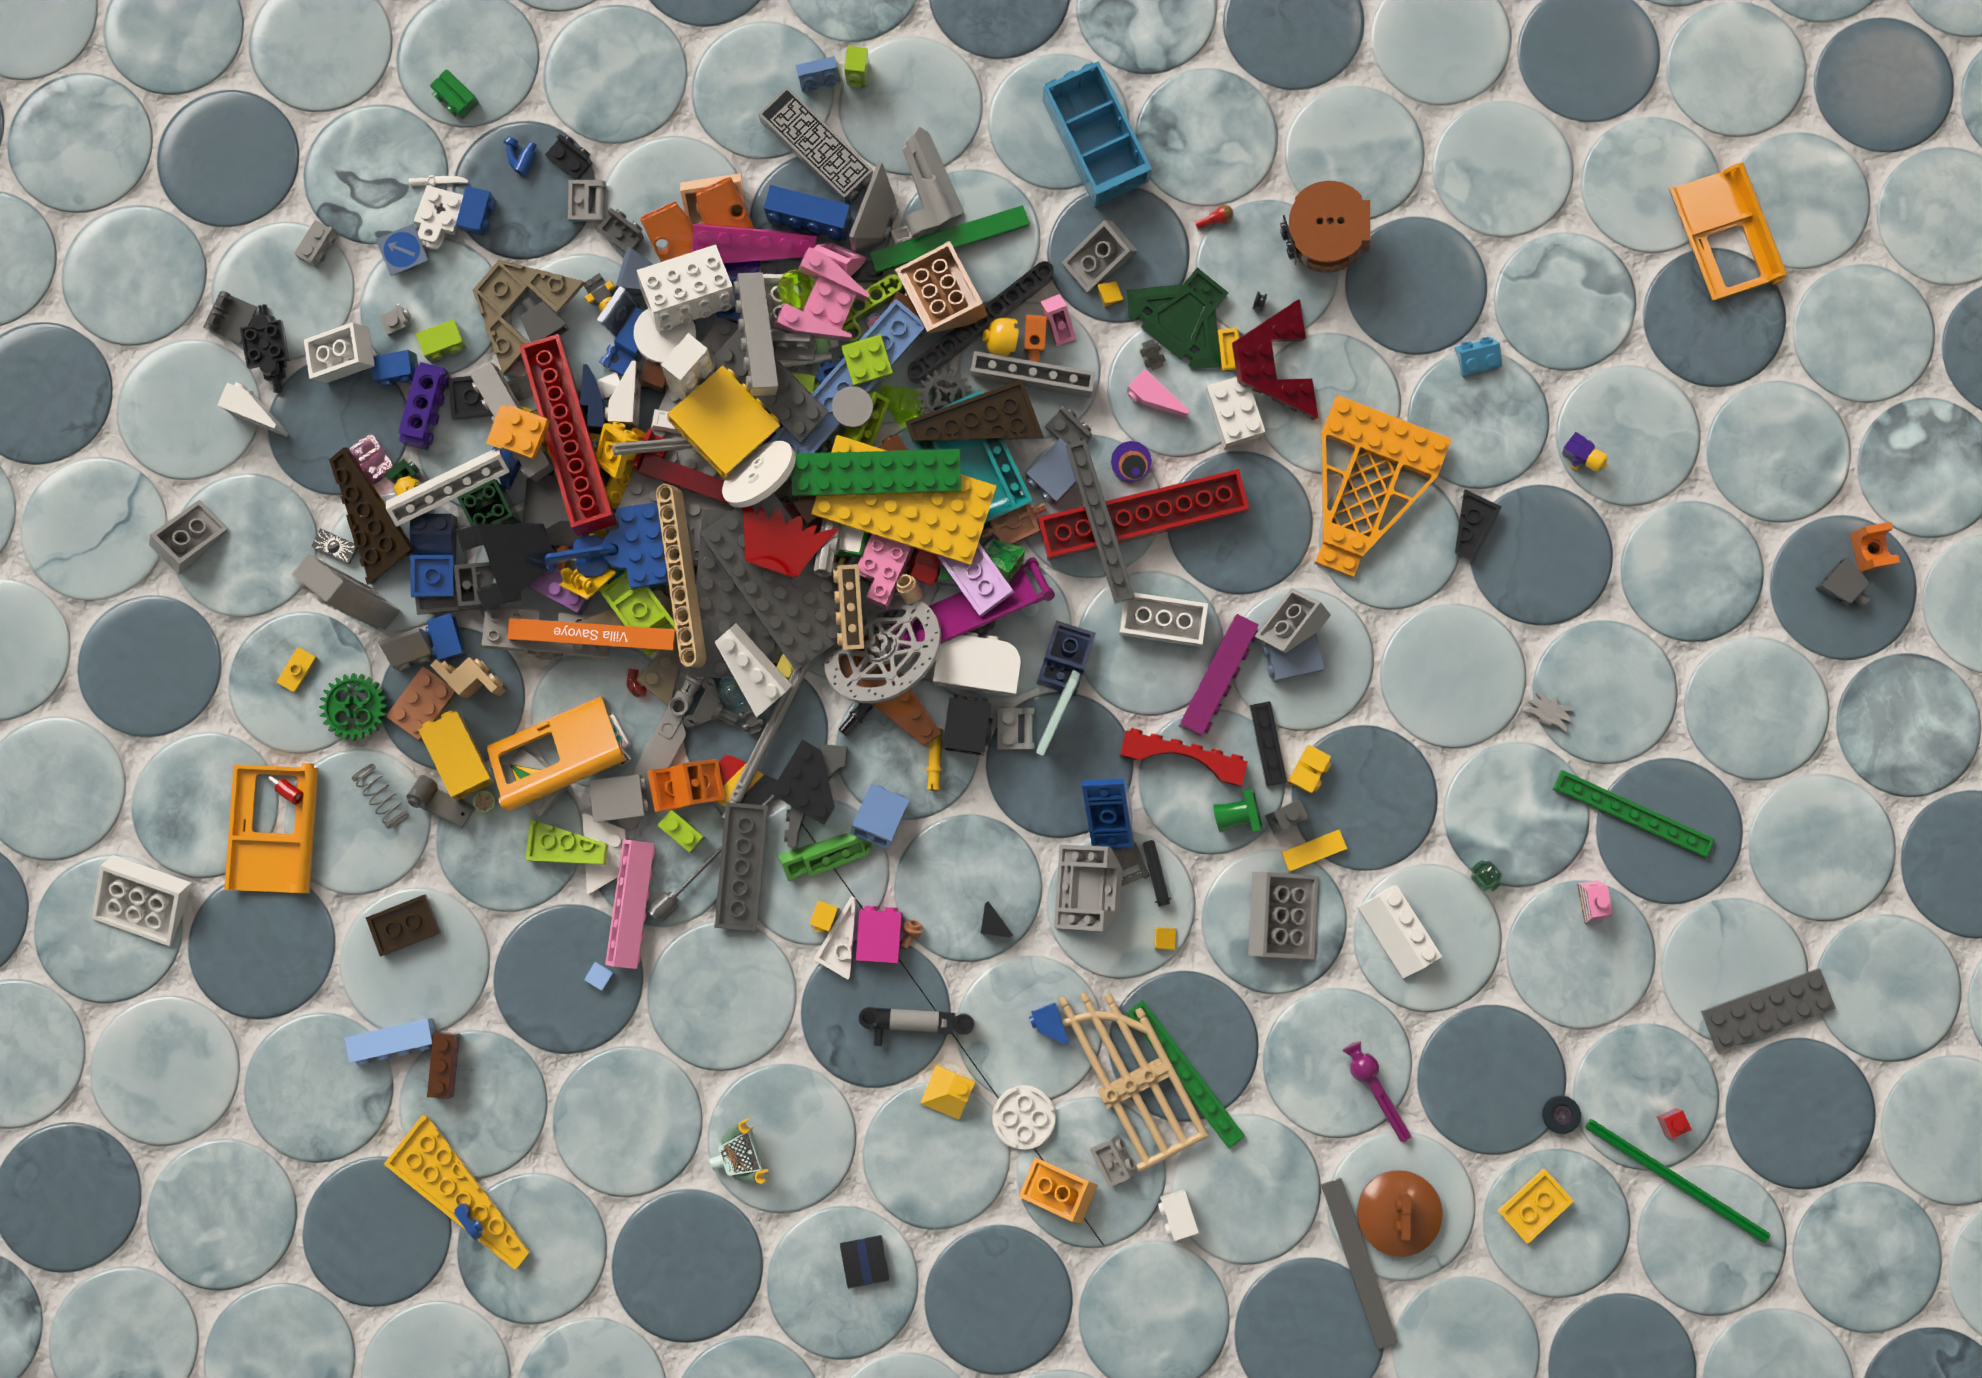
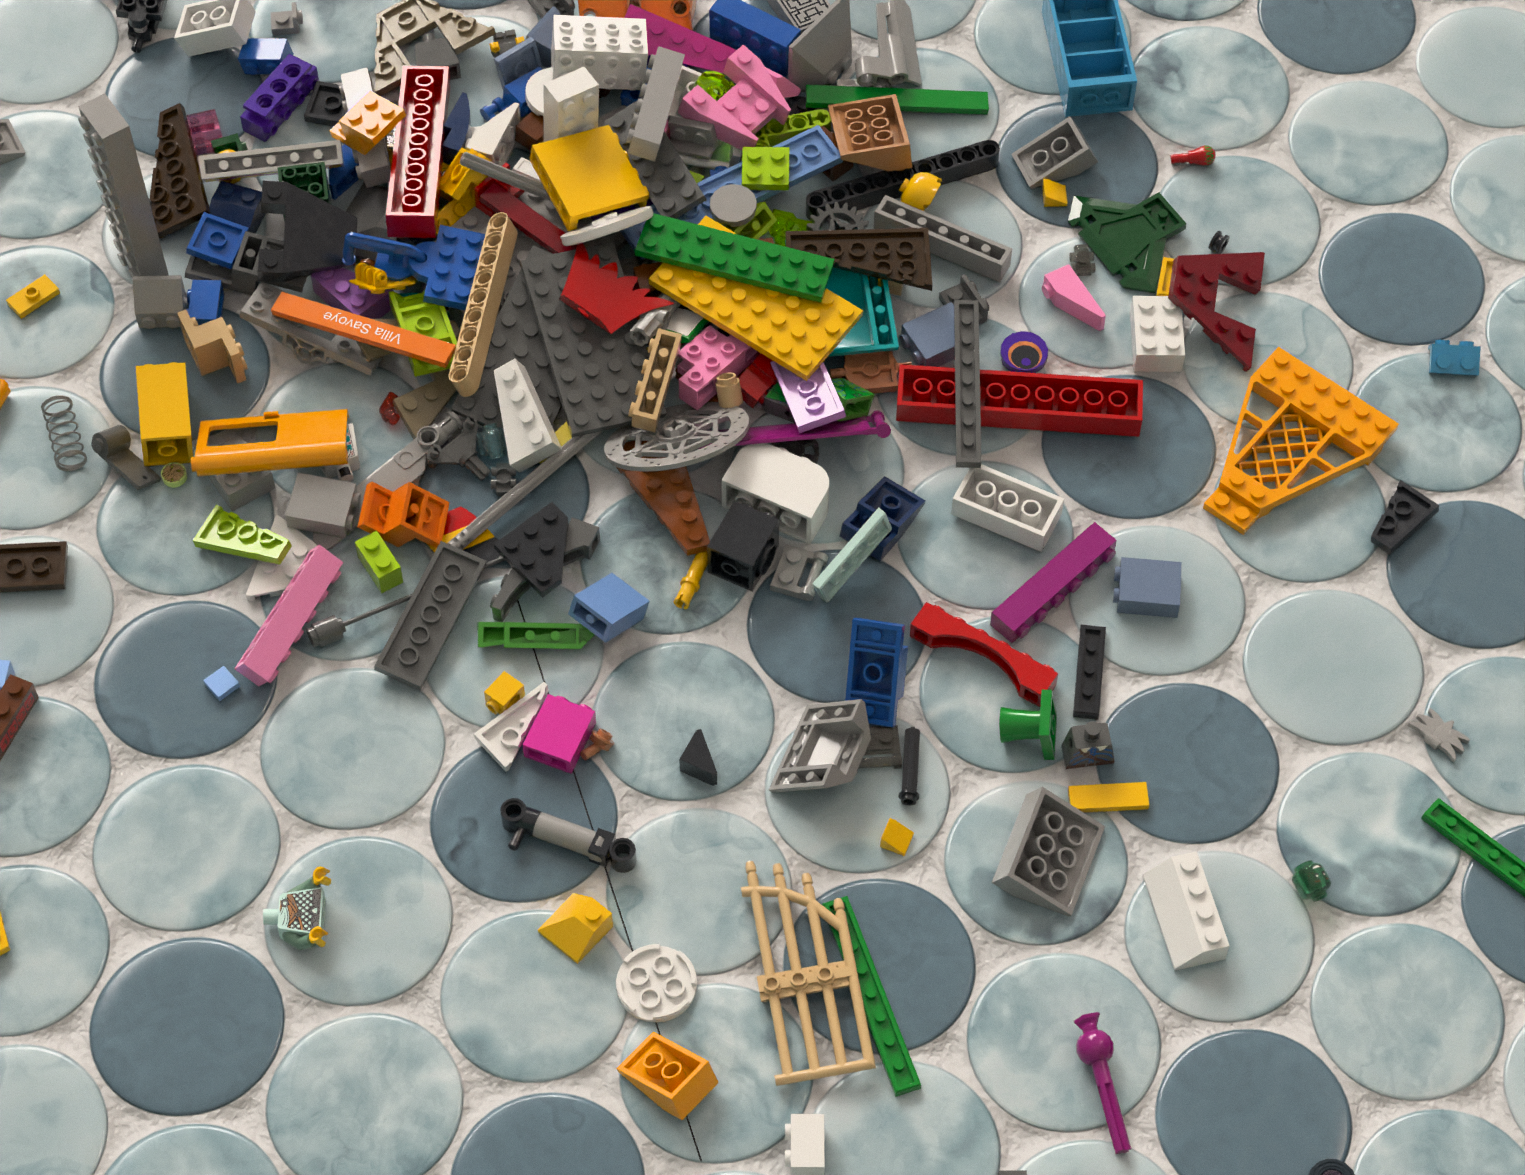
camera: 20 degrees right, 25 degrees down
white slope [217,383,288,437] -> none
green gear [319,673,389,741] -> none
nougat plate [386,666,456,741] -> none
lime piece [415,319,467,361] -> none
black axle [839,703,874,736] -> none
black slope [840,1235,890,1289] -> none
orange torso [1024,315,1047,362] -> none
blue slope [1029,1002,1069,1045] -> none
bright pink slope [1041,294,1076,346] -> none
light grey bracket [1090,1134,1137,1188] -> none
light grey slope [1255,588,1331,653] -> none
dark orange piece [1280,181,1370,273] -> none
yellow piece [1287,745,1331,794] -> none
bright pink torso [1577,880,1613,923] -> none

